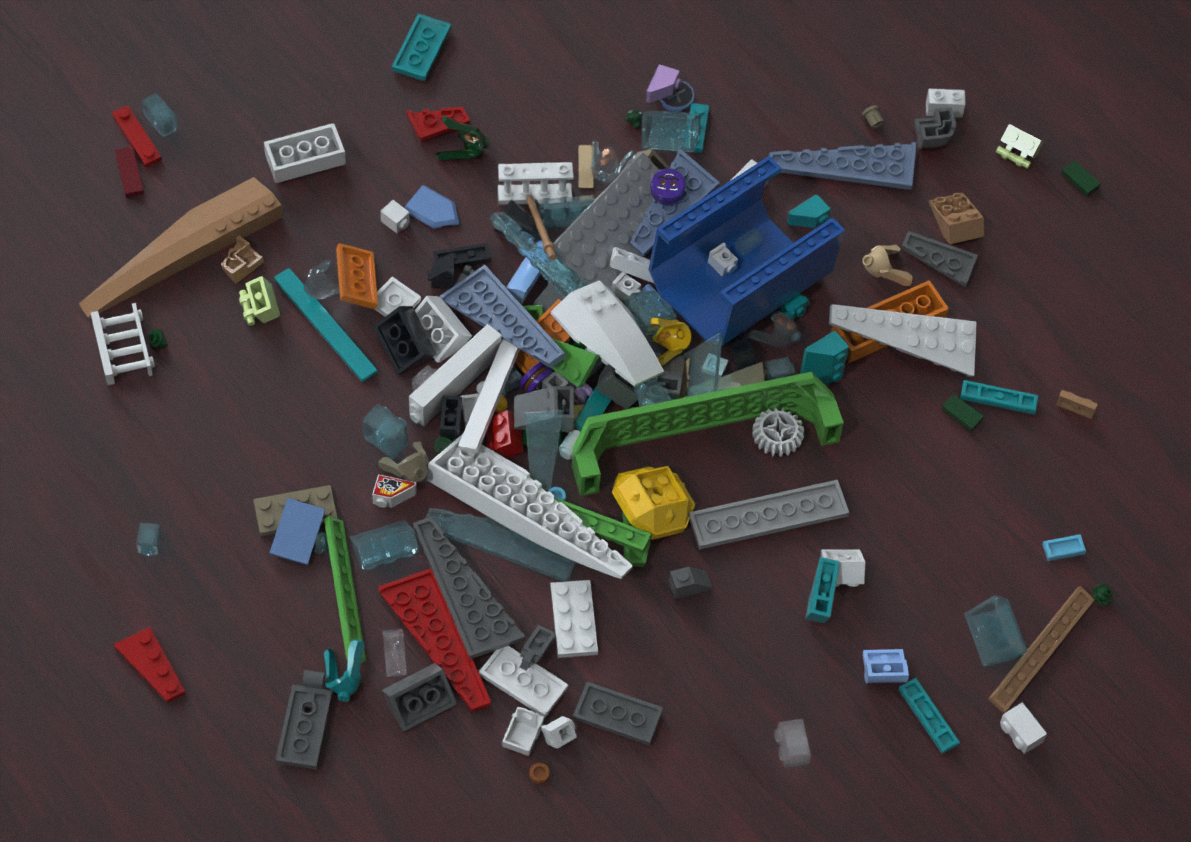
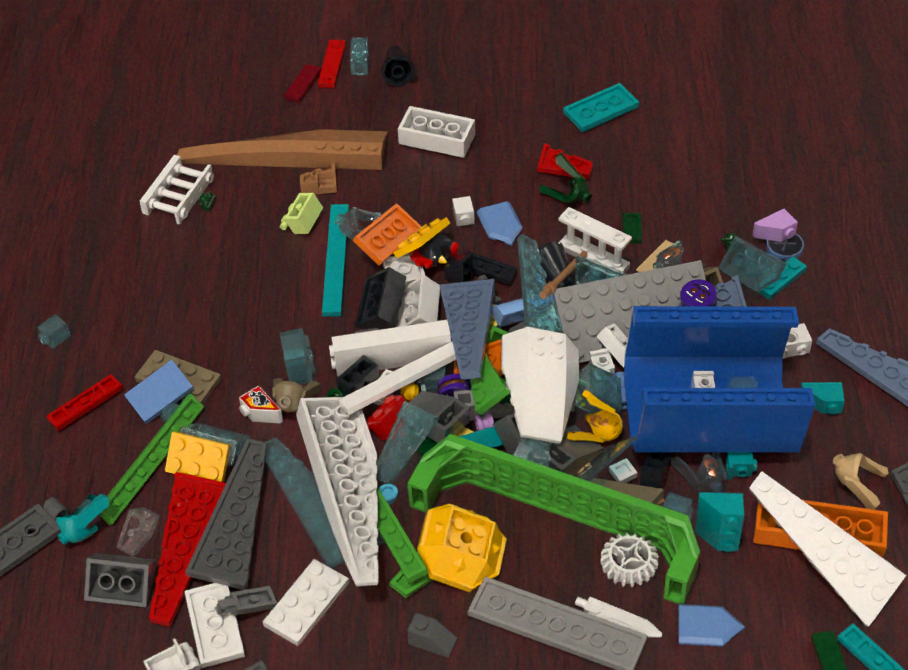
camera: 45 degrees right, 10 degrees down
none -> red plate [46,374,123,431]
none -> yellow plate [165,431,231,482]
none -> black cone [381,46,415,87]
none -> yellow plate [393,217,450,259]
none -> piece [410,233,460,269]
none -> white piece [575,597,662,638]
none -> dark green tile [622,213,642,244]
none -> medium blue tile [678,604,745,646]

